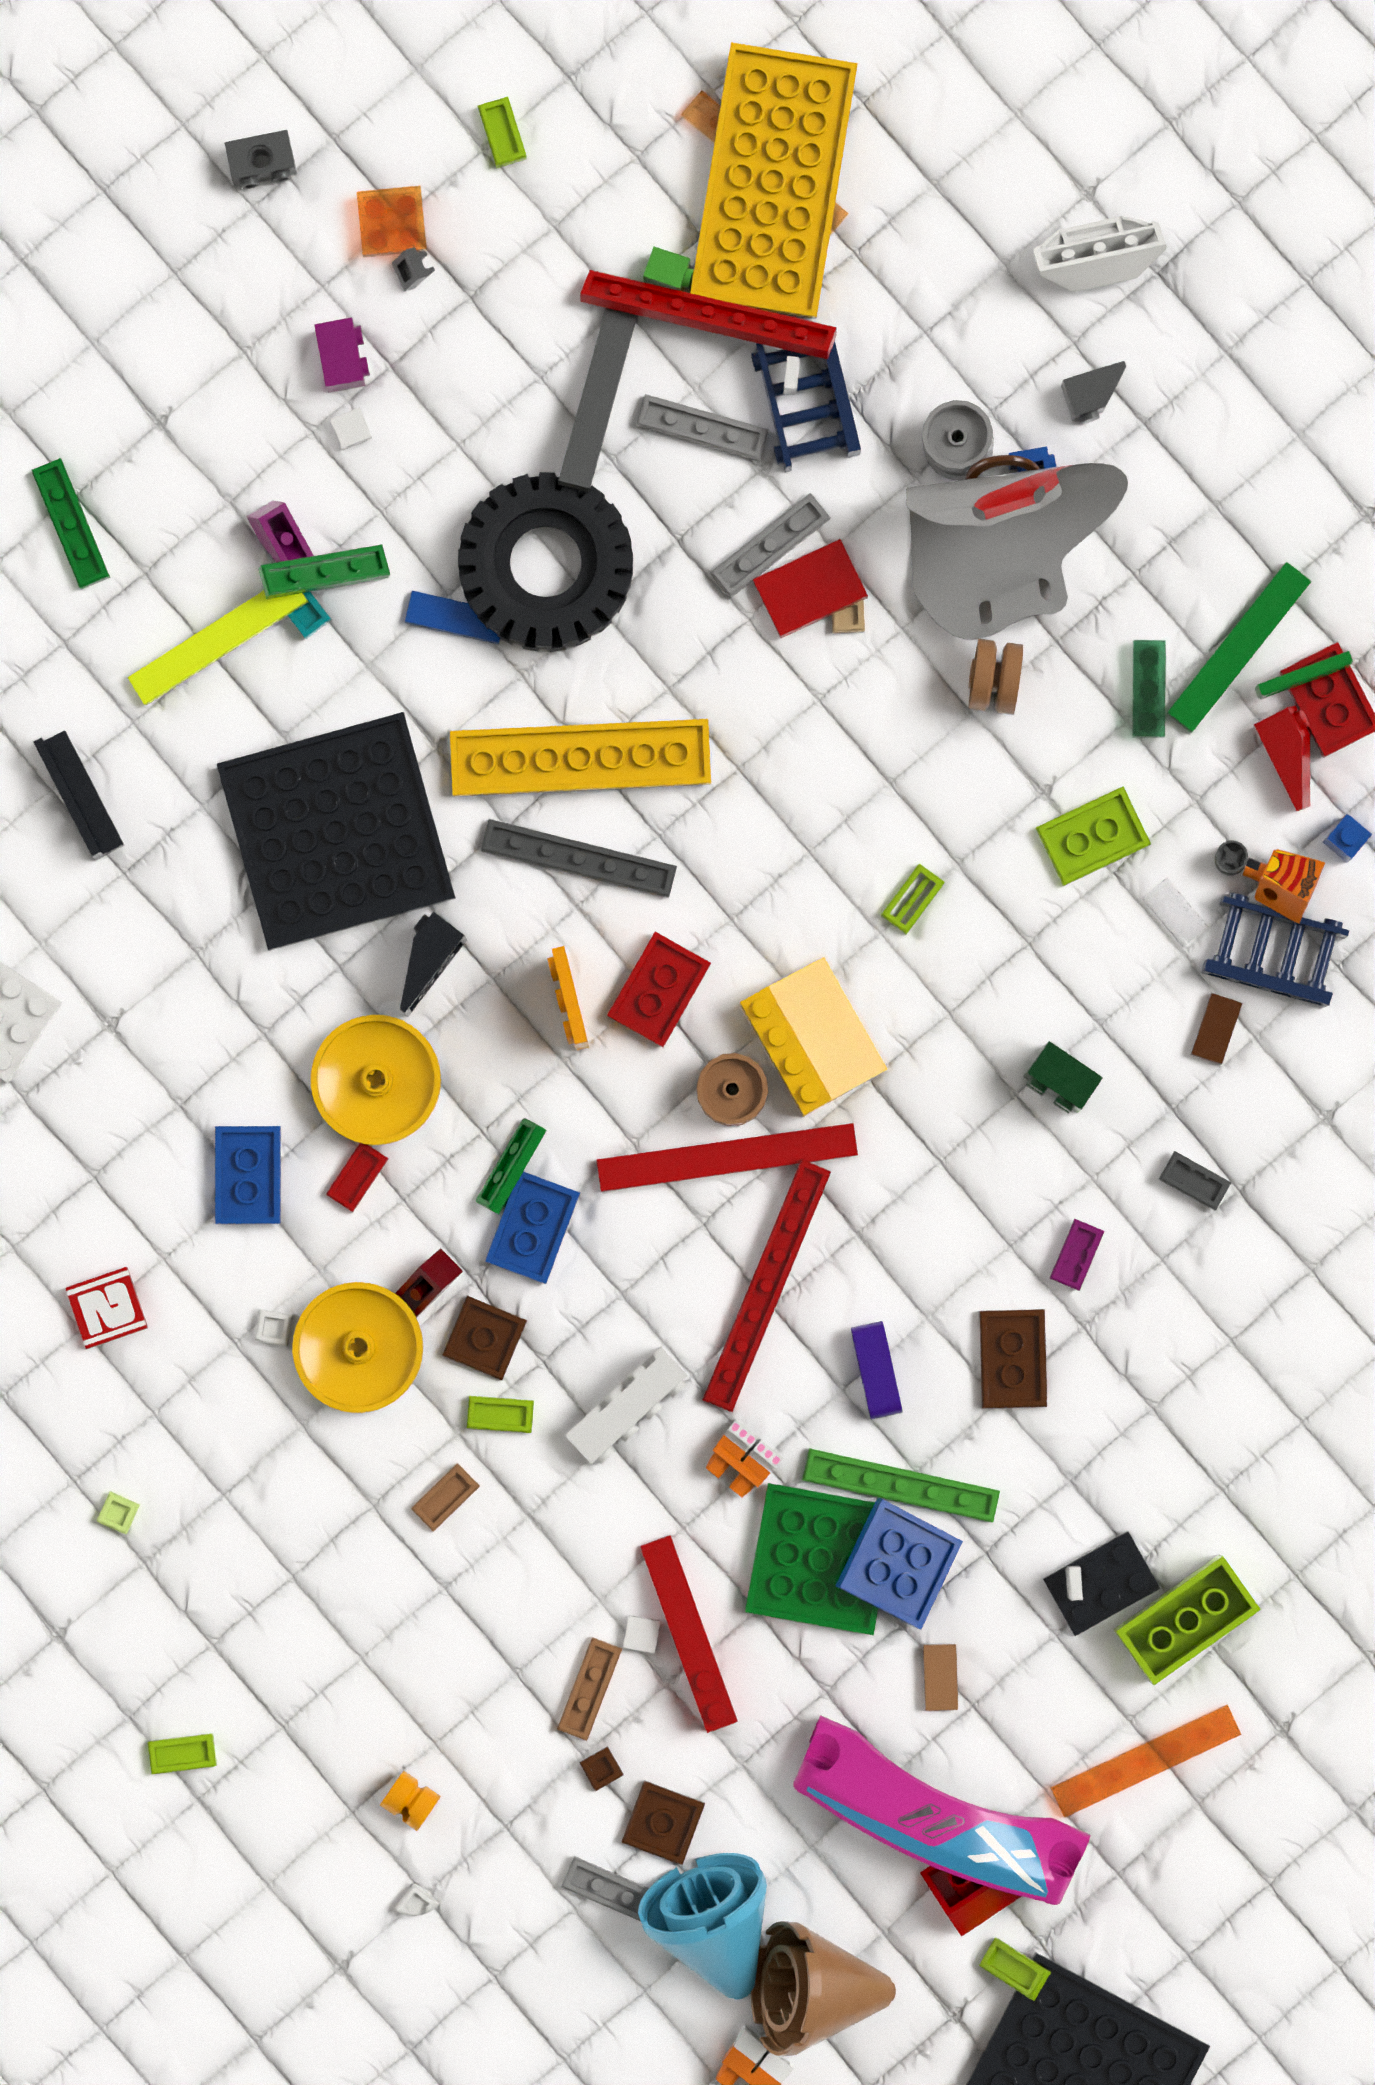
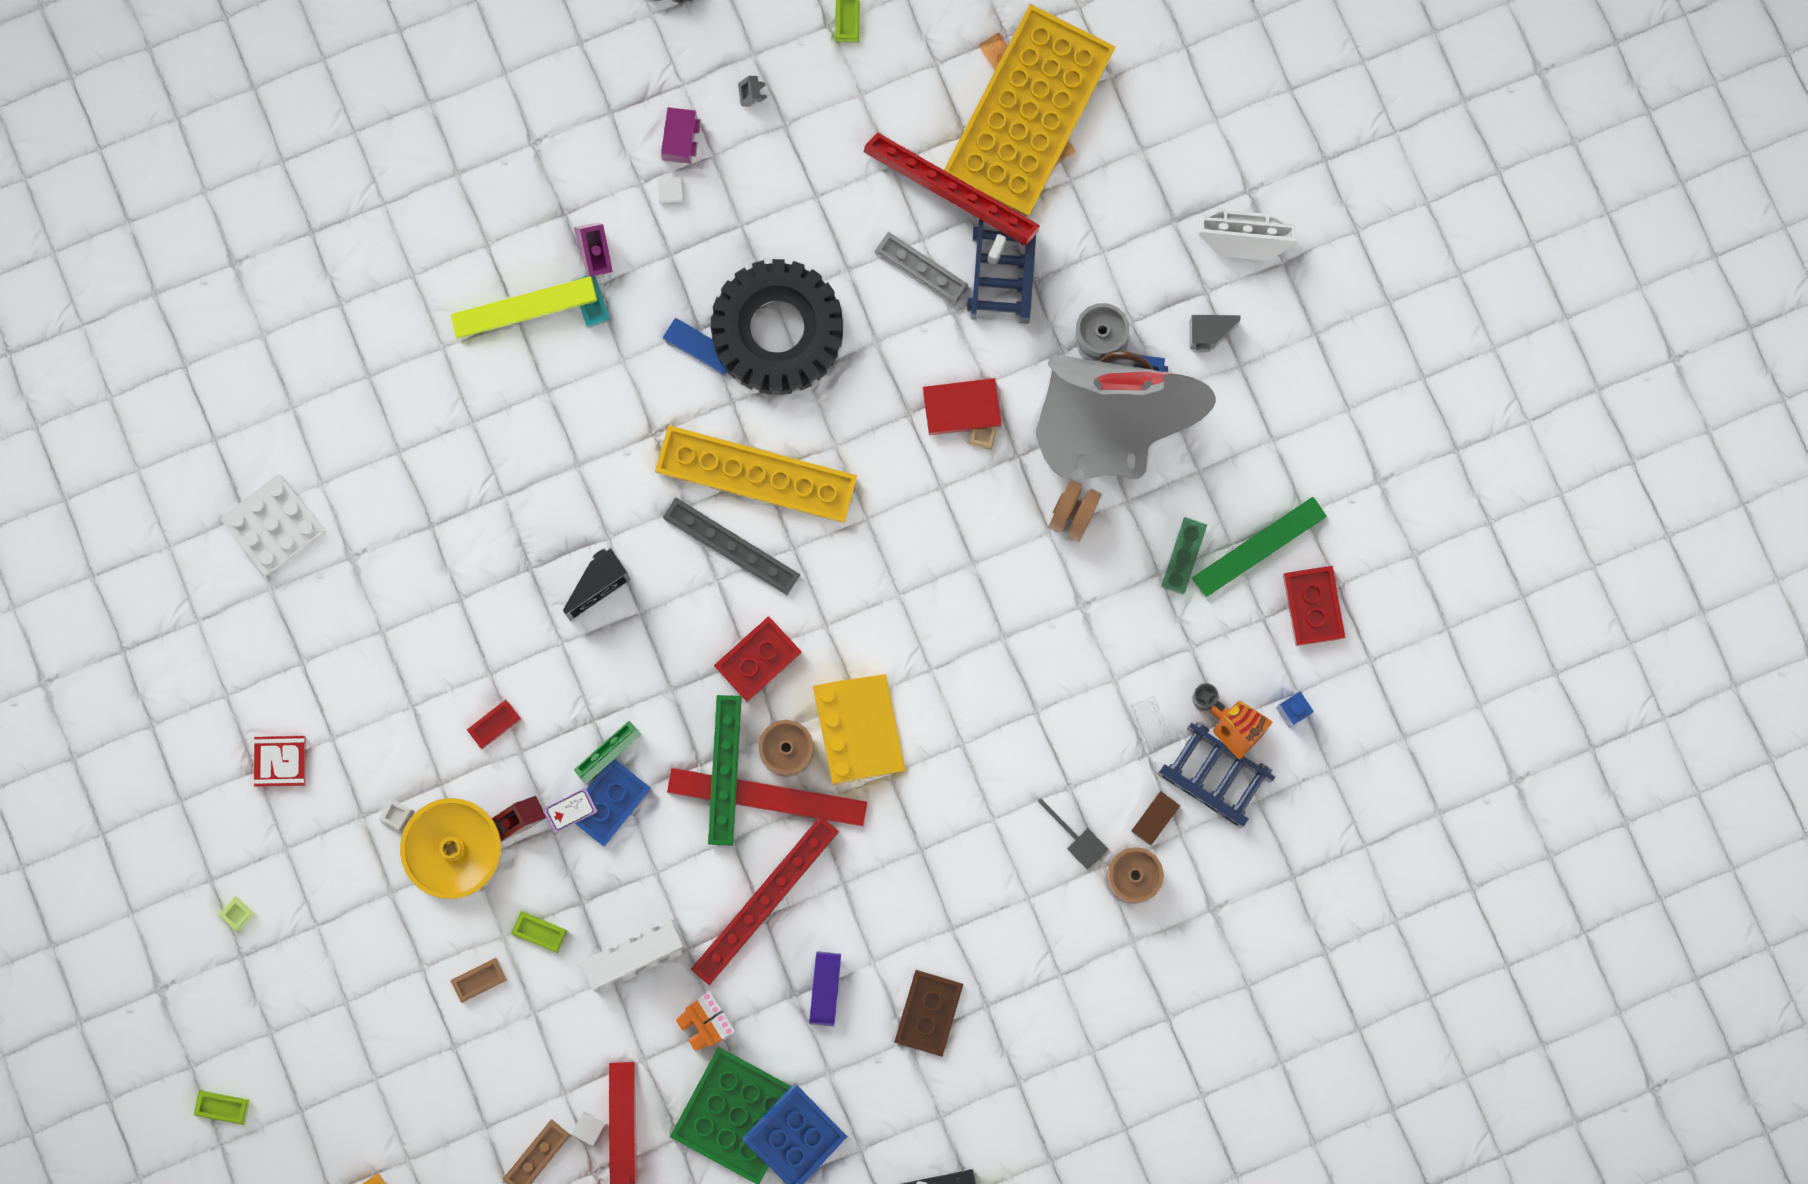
camera: 15 degrees right, 5 degrees down
green tile [31,458,111,590] -> none
black fence [33,730,125,860] -> none
blue plate [215,1126,281,1224] -> none
black plate [217,712,456,951] -> none
green tile [258,544,390,599] -> none
yellow dish [311,1015,441,1145] -> none
clear orange plate [357,185,427,258] -> none
reddish brown tile [442,1295,528,1380] -> none
light orange plate [547,946,589,1050] -> none
dark grey tile [558,308,637,493] -> none
bright green brick [643,246,694,291] -> none
light grey tile [710,493,831,599] -> none
bright green tile [802,1448,1000,1522] -> none
lime tile [880,863,945,935] -> none
dark green brick [1023,1041,1103,1114] -> none
lime tile [1035,786,1151,886] -> none
magenta plate [1049,1218,1105,1291] -> none
dark grey plate [1158,1151,1232,1211] -> none
green tile [1254,651,1353,699] -> none
red slope [1254,705,1311,811] -> none
none -> white sticker [543,787,597,833]
none -> green tile [708,695,742,846]
none -> dark grey piece [1038,798,1108,870]
none -> medium nougat wheel [1106,847,1164,904]

